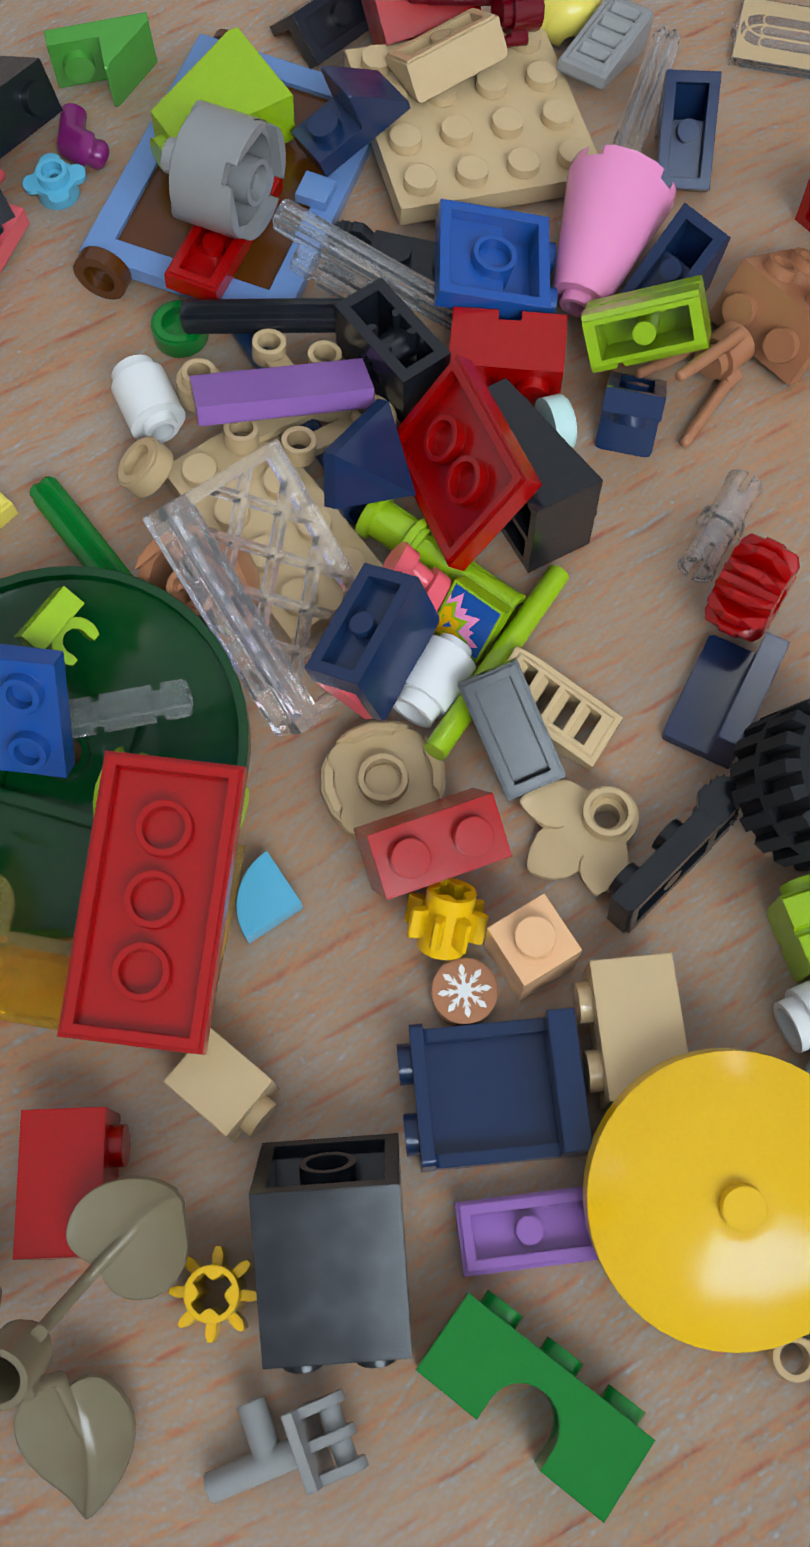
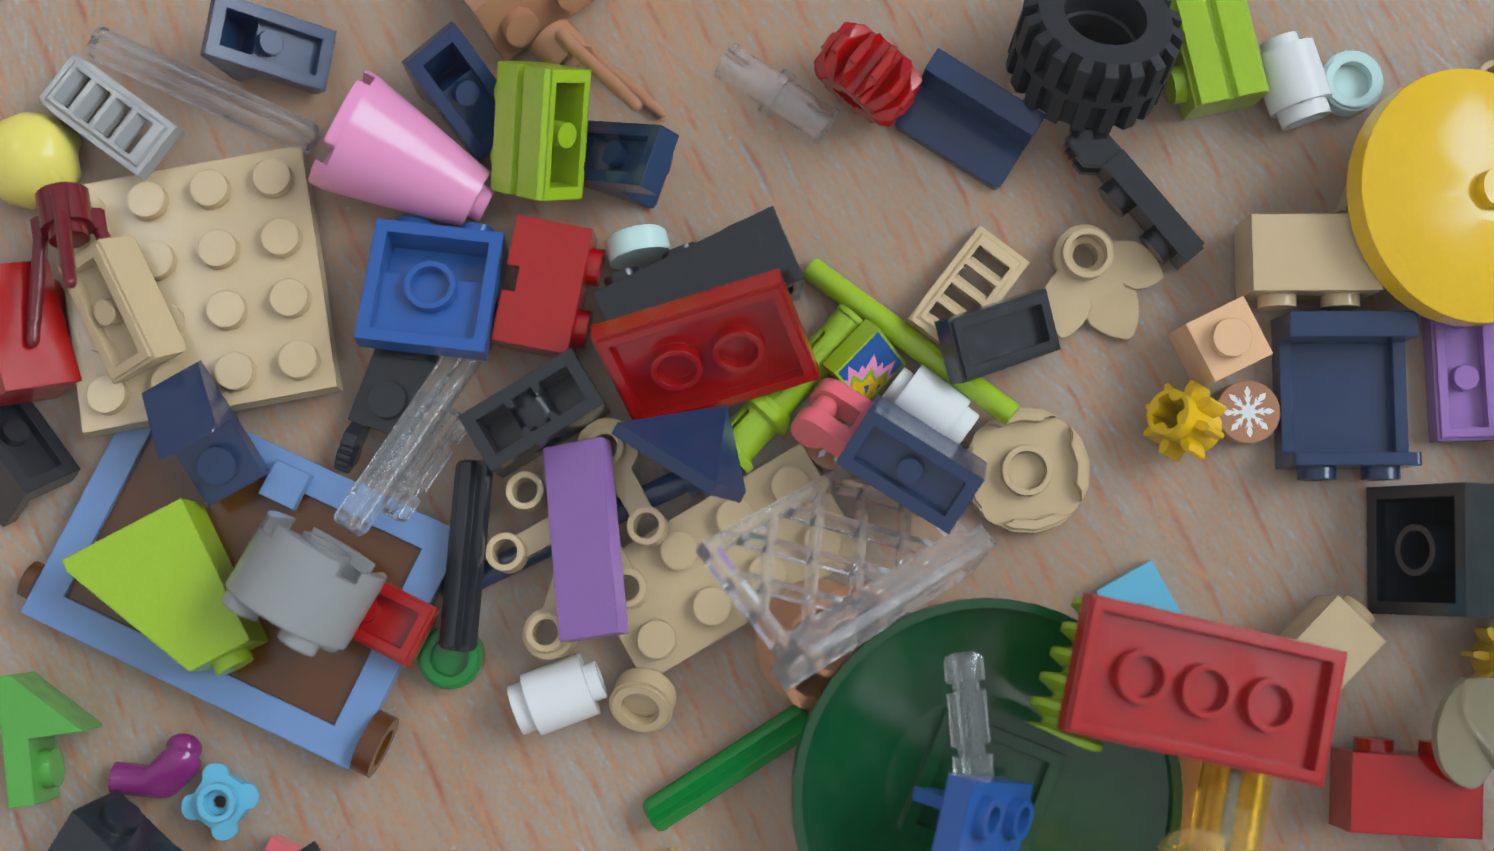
camera: 90 degrees left, 15 degrees up
lime tile [14,586,99,666] -> none
red brick [353,788,512,900] -> none

